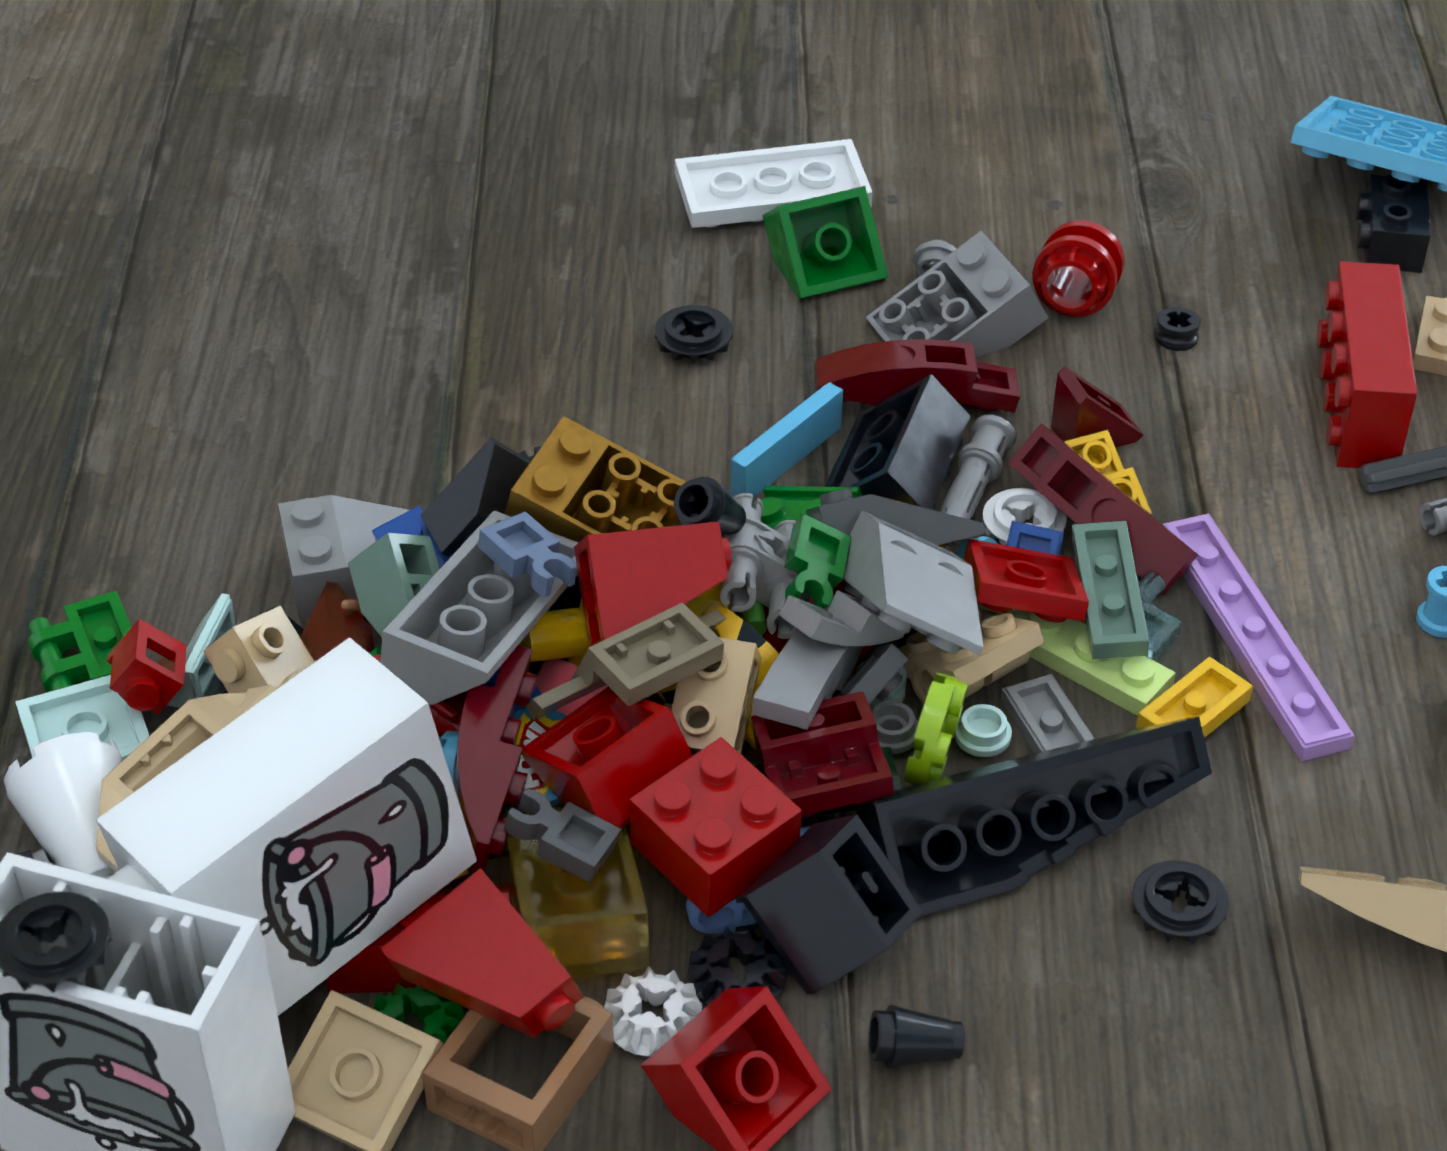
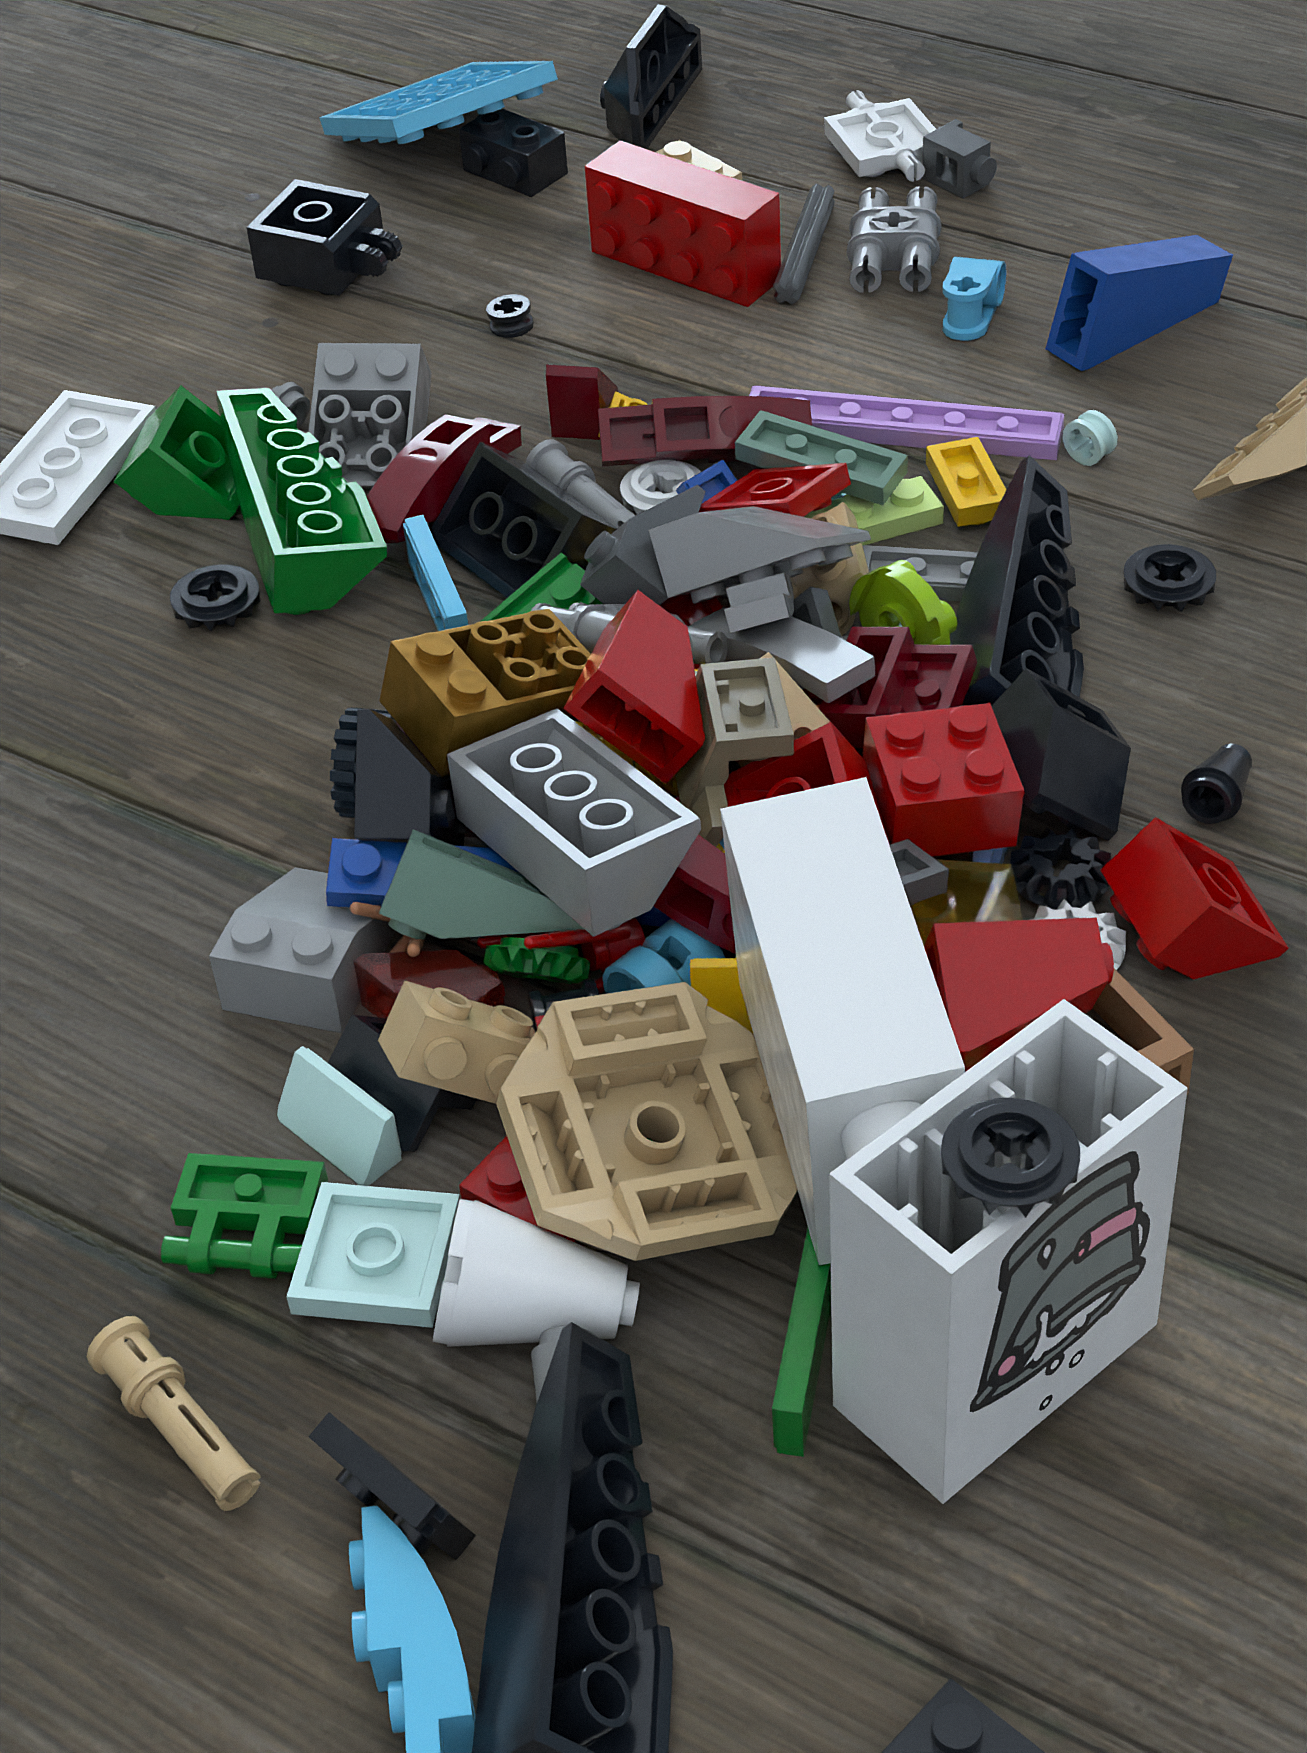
camera: 55 degrees left, 0 degrees up
red brick [107,618,187,715] -> none
sand blue plate [478,511,577,597] -> none
black cone [674,477,746,535] -> none
green plate [784,514,851,609] -> none
red piece [1032,220,1125,317] -> none
none -> green wedge [217,388,387,615]
none -> black hinge [246,179,403,296]
none -> light aqua bush [1062,410,1118,466]

